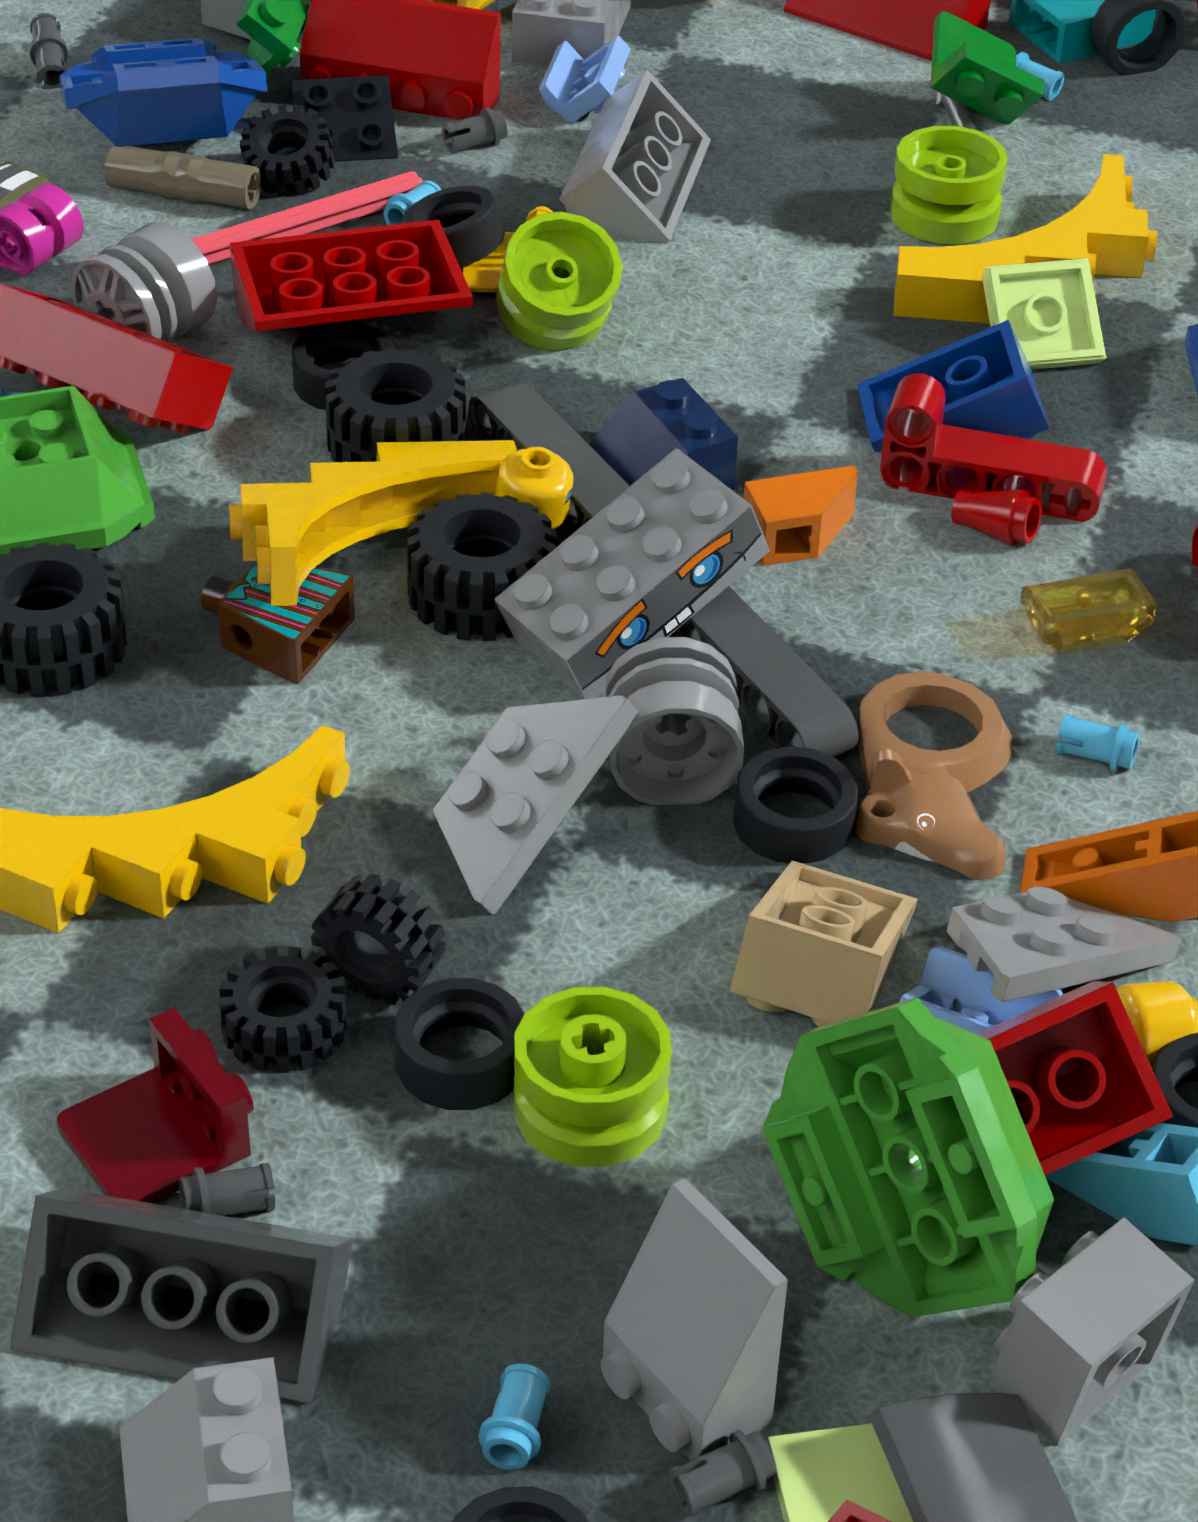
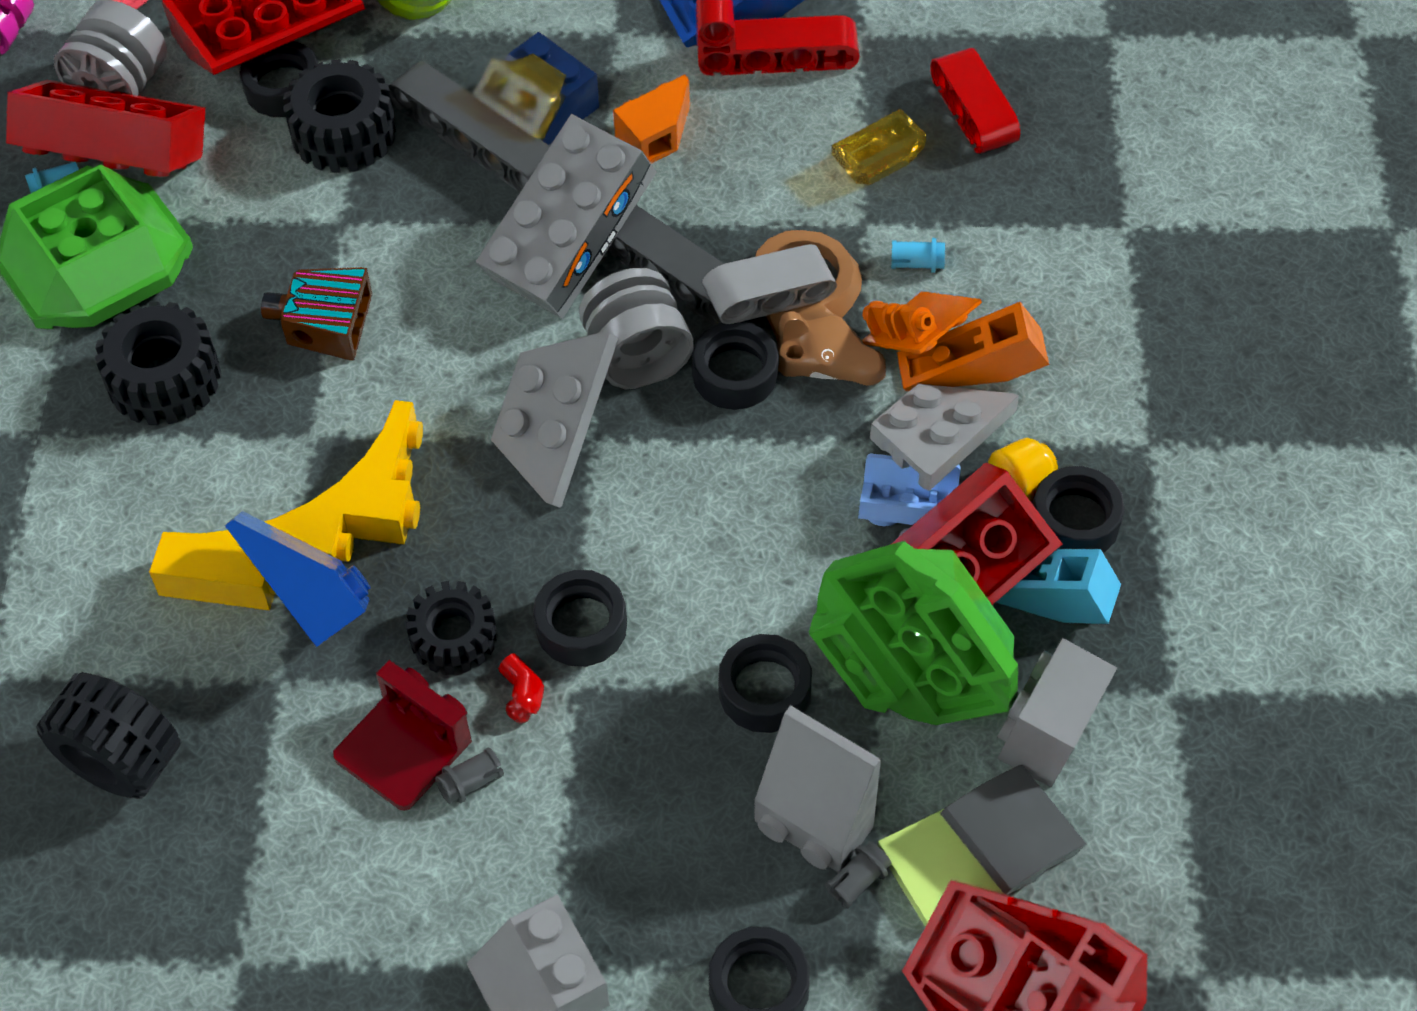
camera: 15 degrees left, 15 degrees up
dark grey slope [10,1188,353,1403] -> none
yellow arch [229,440,517,606] -> none
black tyre [310,874,446,1005] -> none
black tyre [407,492,557,641] -> none
medium azure pin [478,1363,551,1470] -> none
yellow head [496,447,574,529] -> none
lime wheel [514,987,672,1167] -> none
tan slope [729,861,918,1027] -> none
red cone [951,490,1042,547] -> none
none -> blue slope [225,511,371,647]
none -> clear yellow slope [473,53,566,139]
none -> red arm [498,653,544,723]
none -> light grey beam [702,244,837,324]
none -> black tyre [718,634,812,733]
none -> orange hinge [861,291,982,354]

